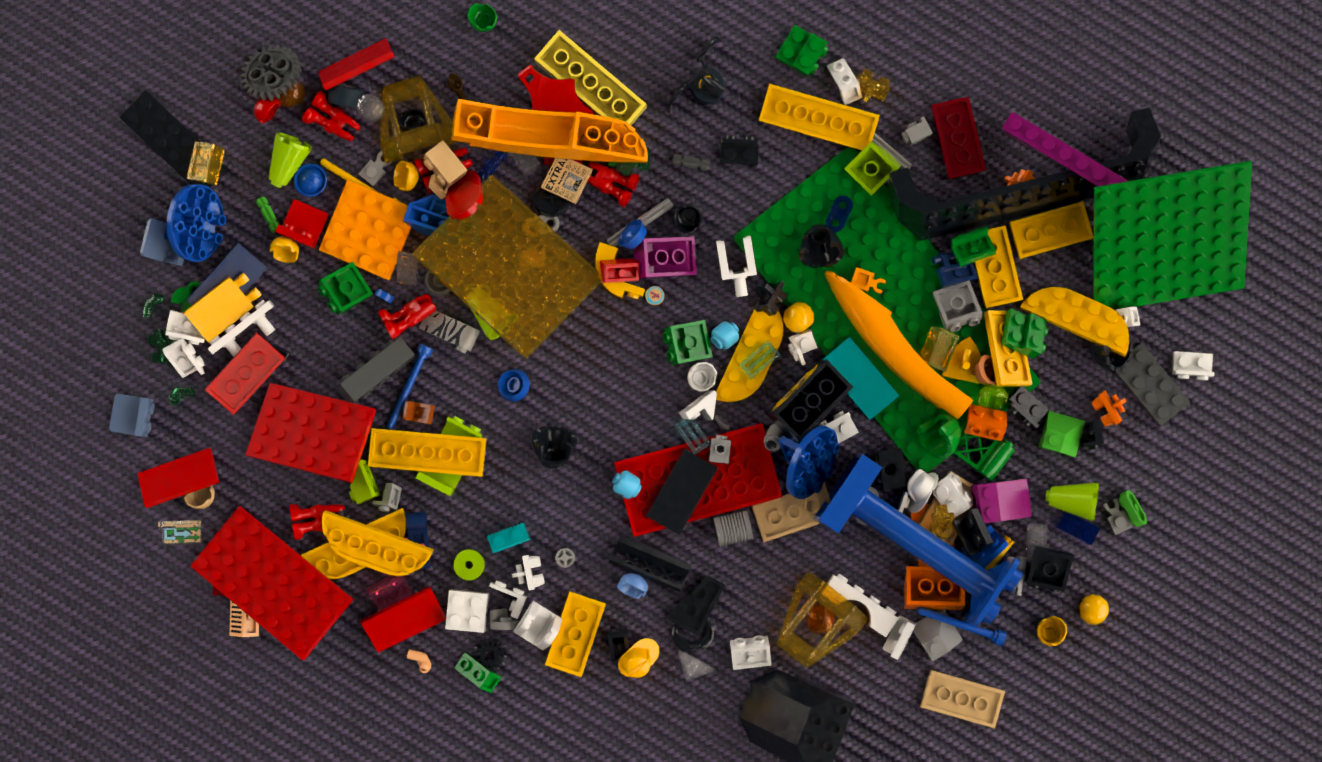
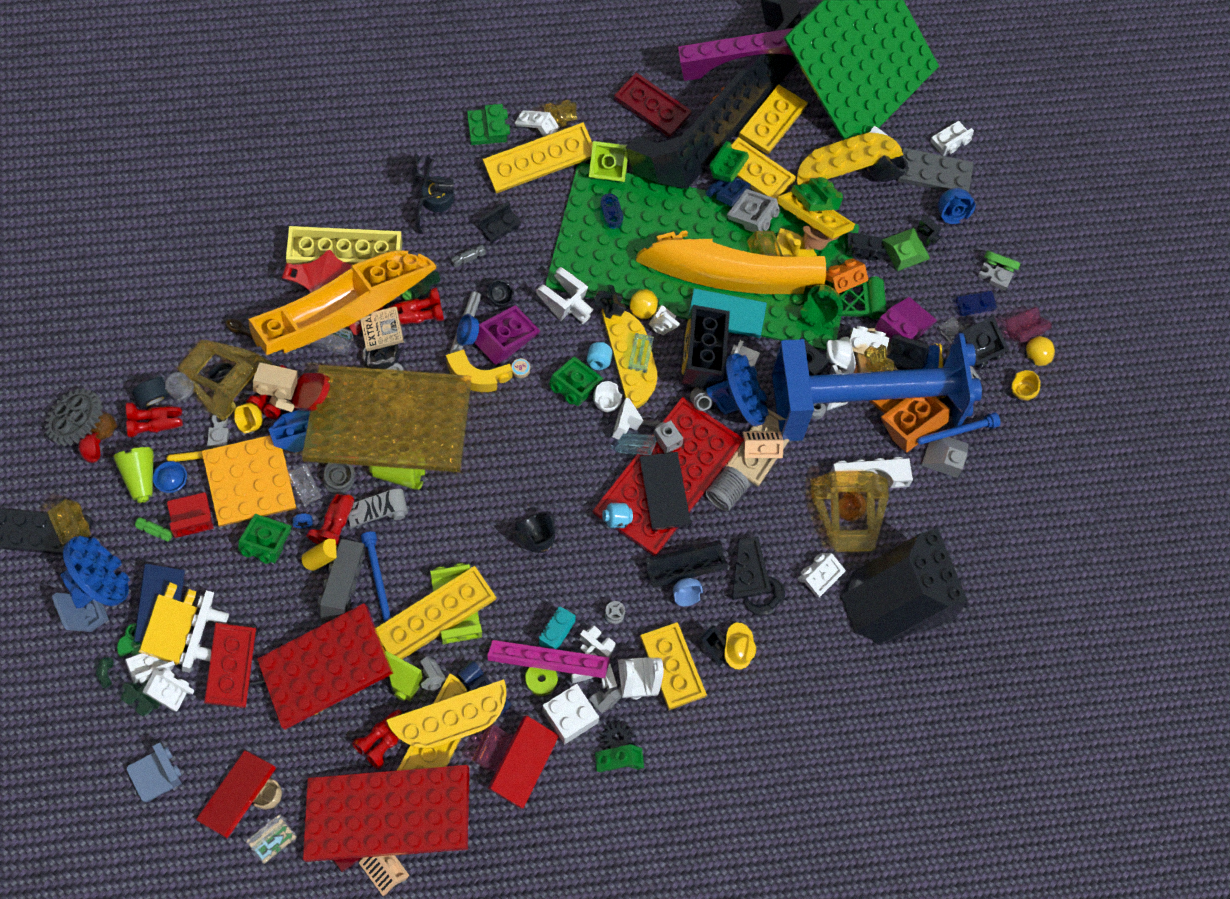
camera: 45 degrees left, 20 degrees down
clear green arm [168,387,196,406] -> none
yellow hair [270,236,299,263] -> none
red tile [318,38,395,90] -> none
dark orange bracket [402,401,435,425] -> none
light nougat arm [407,649,431,673] -> none
green hair [467,3,498,32] -> none
clear blue axle [478,150,507,183] -> none
blue hat [498,369,530,402] -> none
red slope [600,258,640,283] -> none
clear slope [678,650,714,680] -> none
black hair [799,224,844,268] -> none
white bracket [883,615,917,660] -> none
light grey brick [901,117,933,146] -> none
tan tile [920,670,1005,728] -> none
clear neon green hair [977,385,1008,409] -> none
lime cone [1045,483,1099,521] -> none
orange hips [1091,390,1126,426] -> none
none -> yellow brick [301,539,337,571]
none -> dark pink plate [487,640,610,678]
none -> light nougat panel [743,432,784,458]
none -> blue cylinder [938,188,976,224]
none -> clear pink bracket [1006,306,1052,342]

